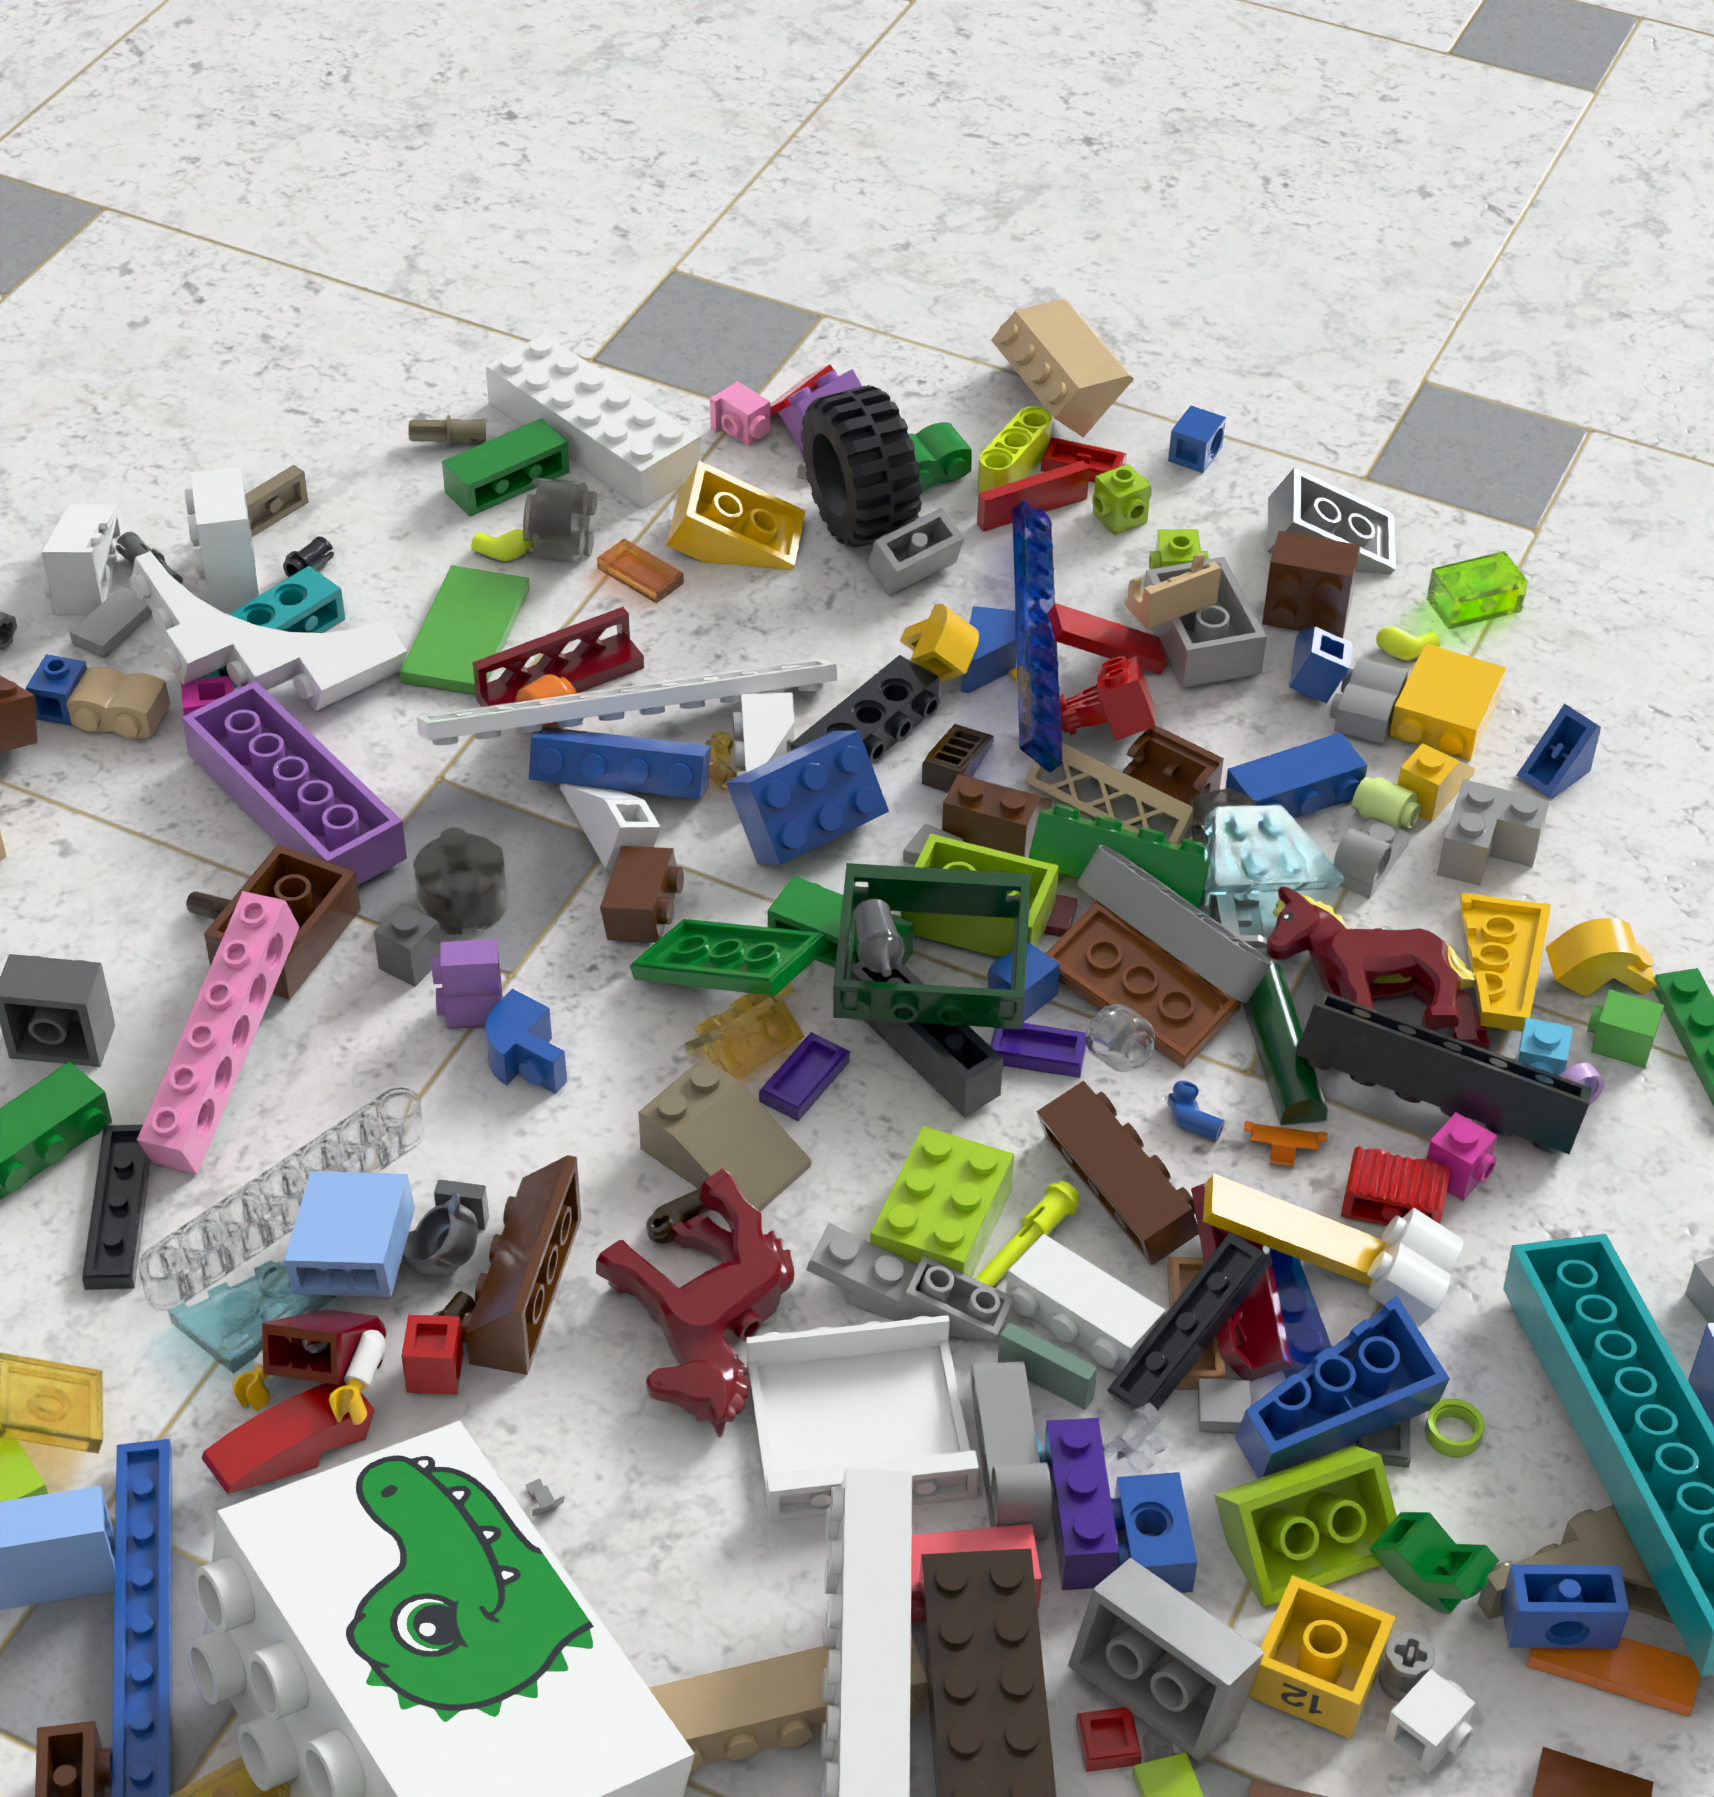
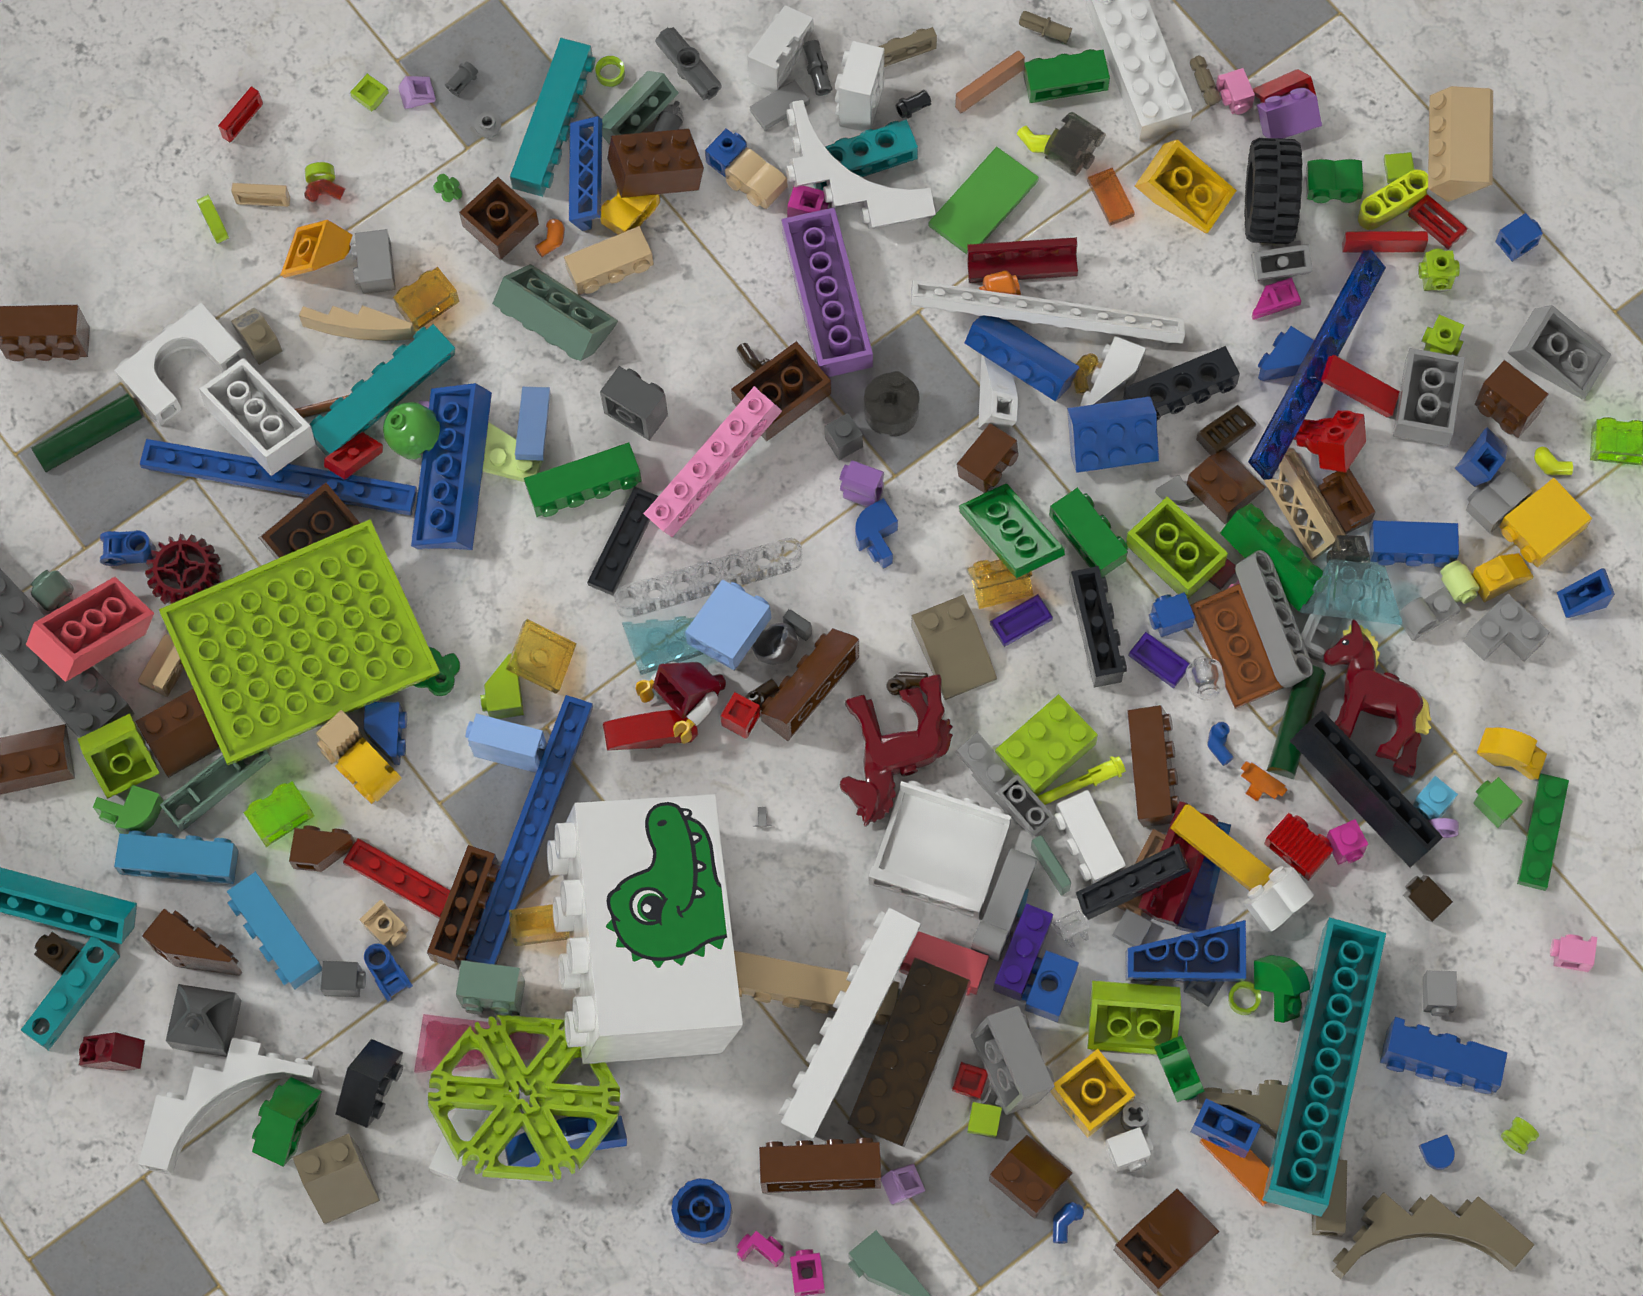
camera: 30 degrees right, 25 degrees up
dark green window [833,863,1031,1029] -> none
piece [853,899,905,977] -> none
yellow brick [900,604,979,682] -> none
tan hinge [1124,553,1221,629] -> none
yellow wing [1460,892,1551,1032] -> none
none -> nougat tile [955,51,1025,113]
none -> dark tan axle [1190,55,1221,106]
none -> dark pink tile [1252,277,1301,320]
none -> green brick [1254,955,1310,1023]
none -> lime tile [1383,152,1414,183]
none -> dark brown brick [1403,875,1453,922]

